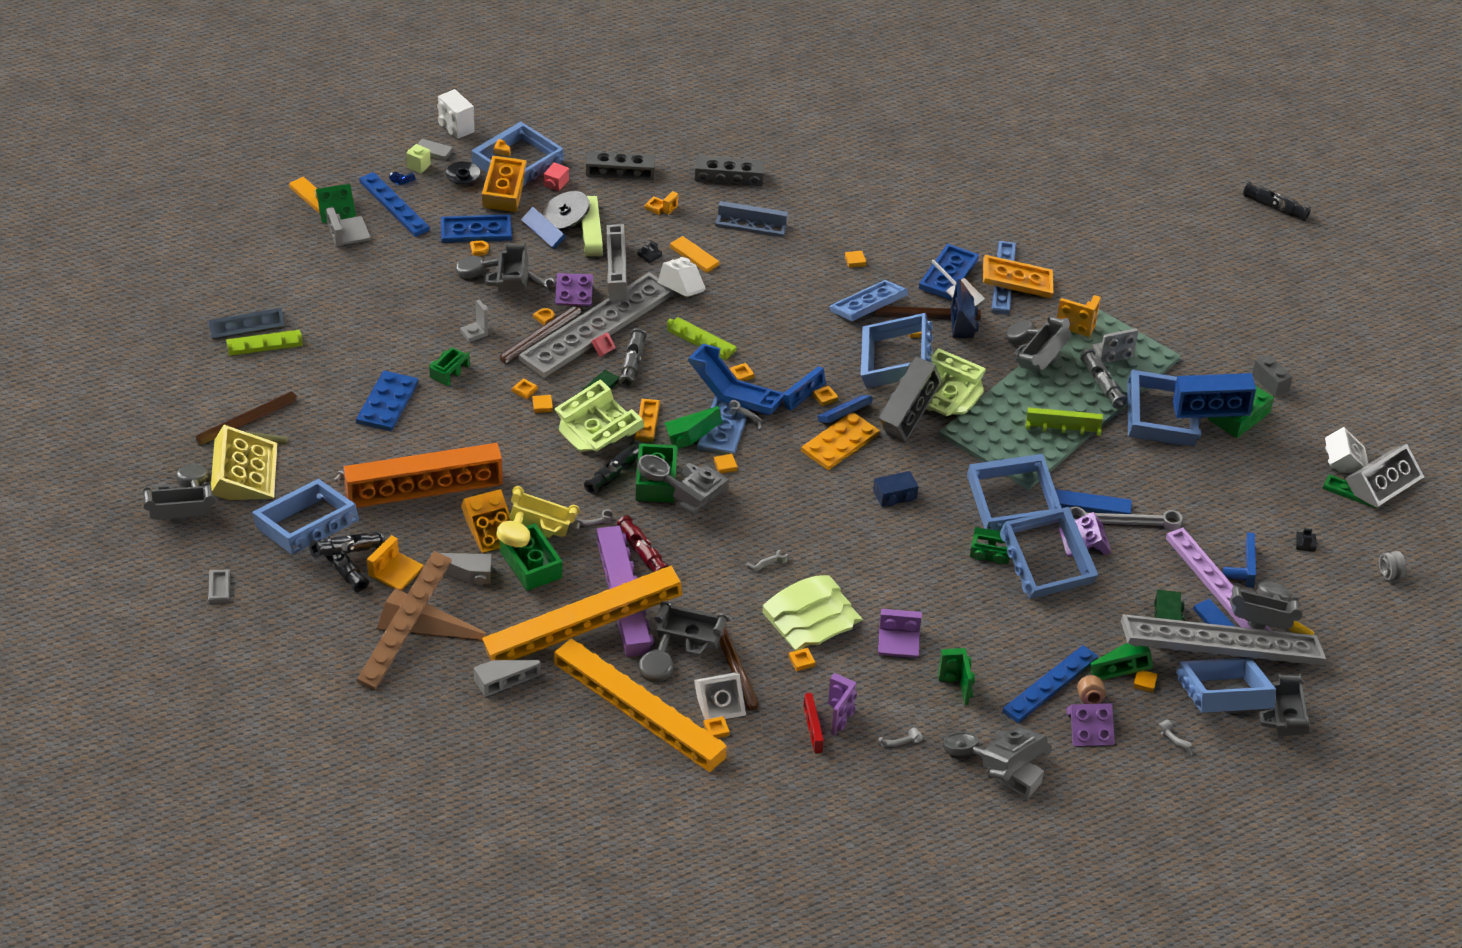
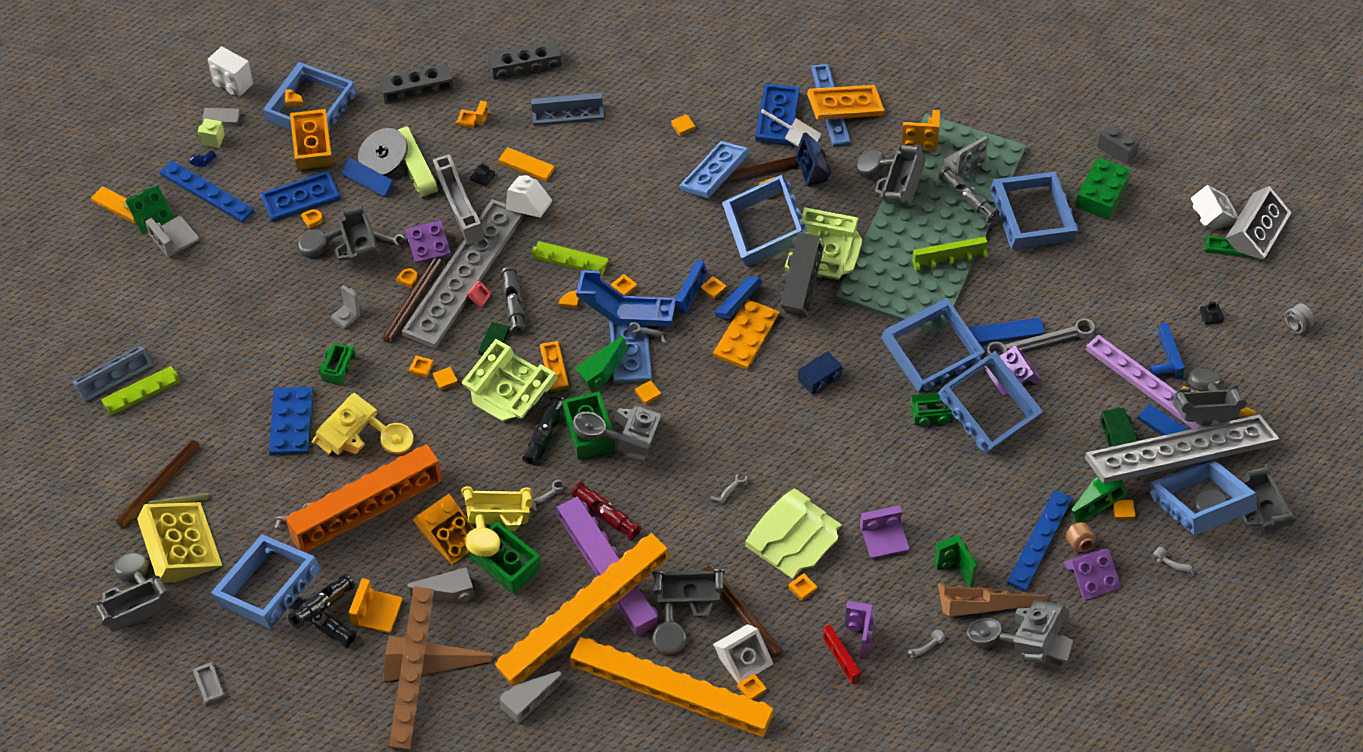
camera: 15 degrees left, 10 degrees up
black dish [446,161,480,185] -> none
coral brick [544,163,569,191] -> none
blue brick [1173,373,1256,418] -> none
none -> light yellow piece [312,393,413,455]
none -> light orange tile [559,290,579,309]
none -> medium nougat wedge [938,583,1048,617]

